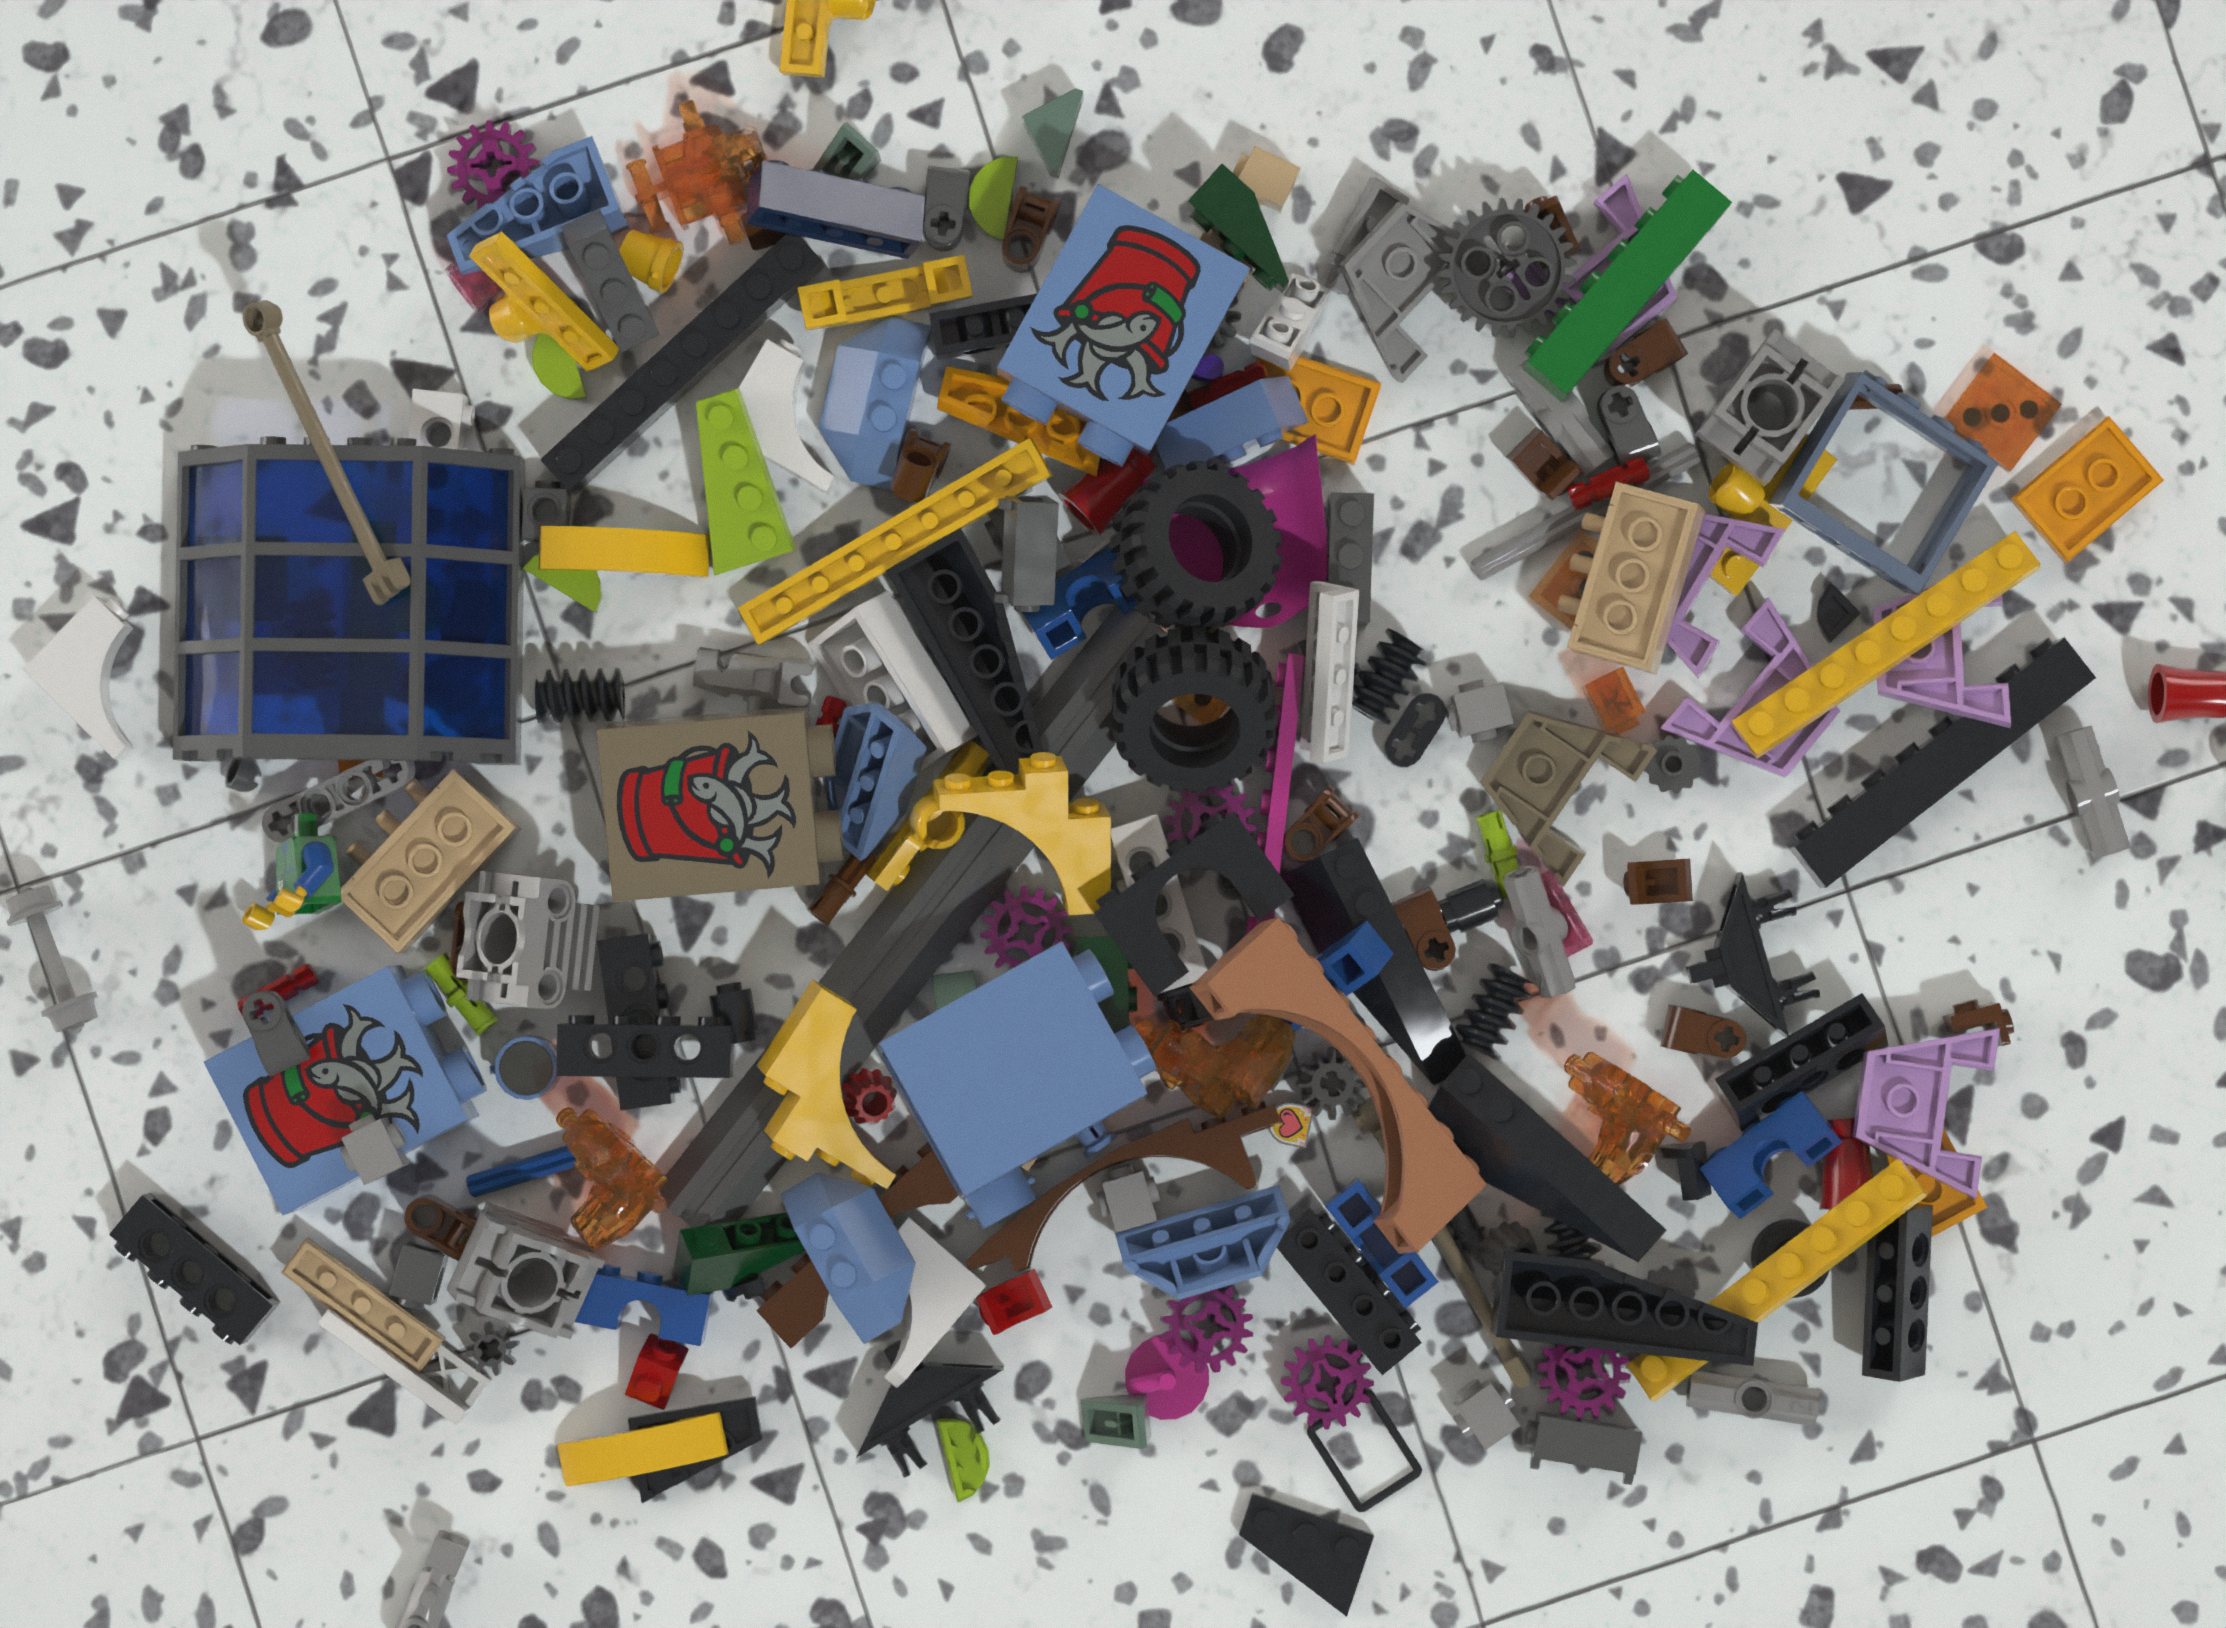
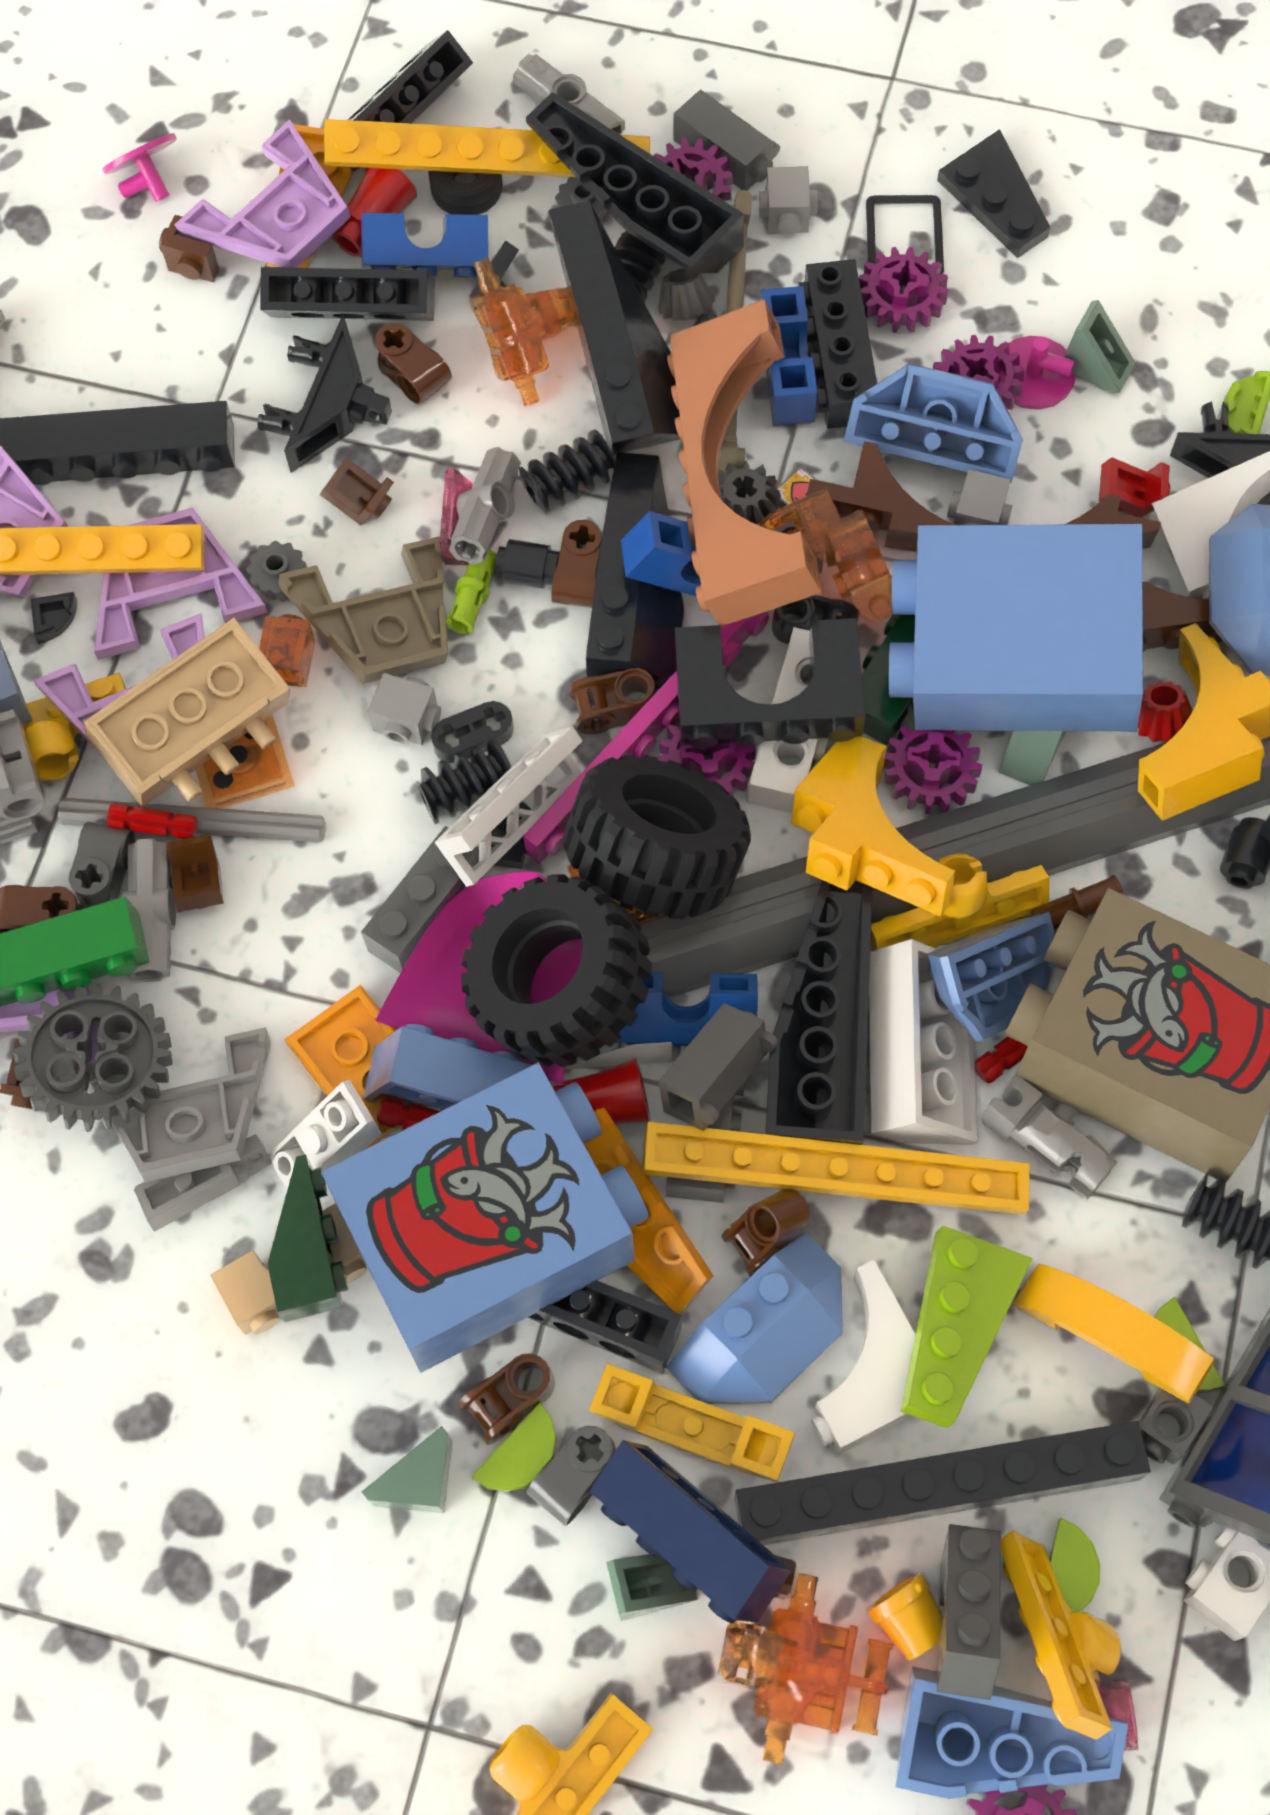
camera: 145 degrees left, 20 degrees down
none -> dark pink shield [102,133,177,202]

